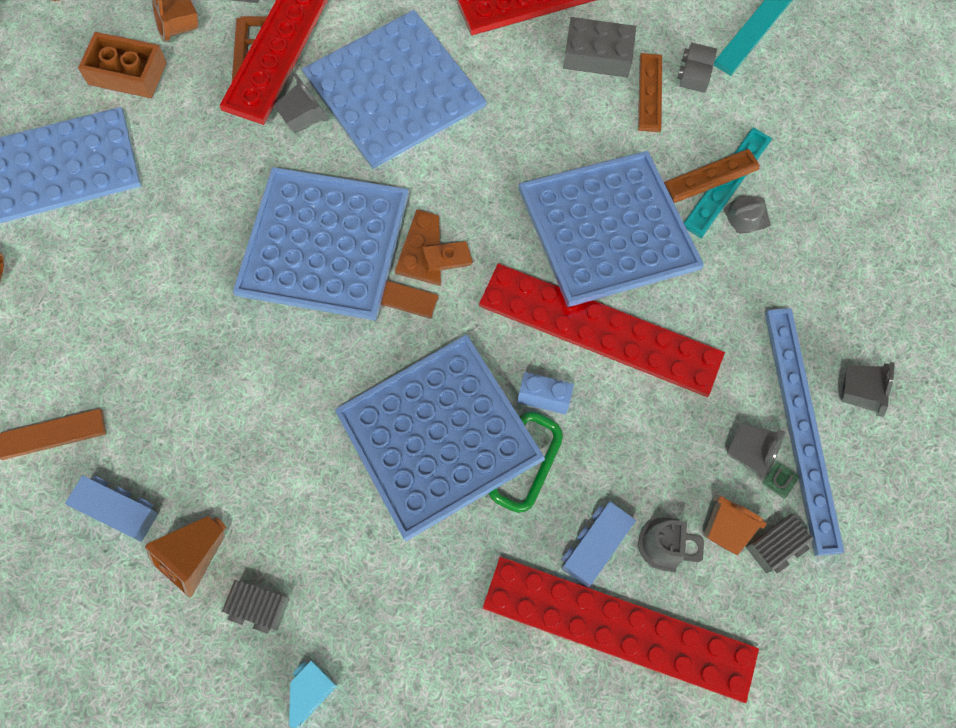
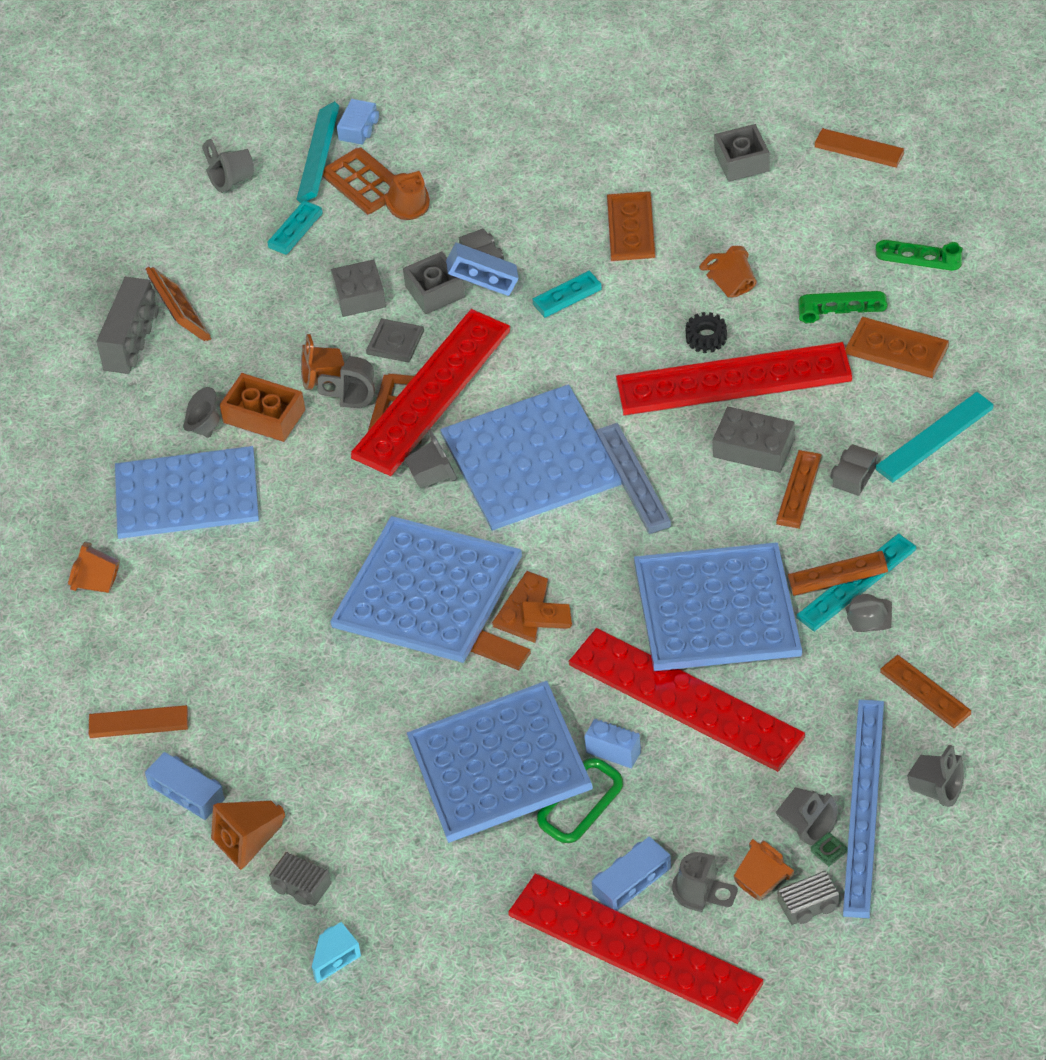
camera: 20 degrees right, 20 degrees down
none -> dark grey piece [183,387,220,438]
none -> dark grey container [318,356,375,409]
none -> sand blue plate [596,423,671,534]
none -> dark orange tile [880,654,971,728]

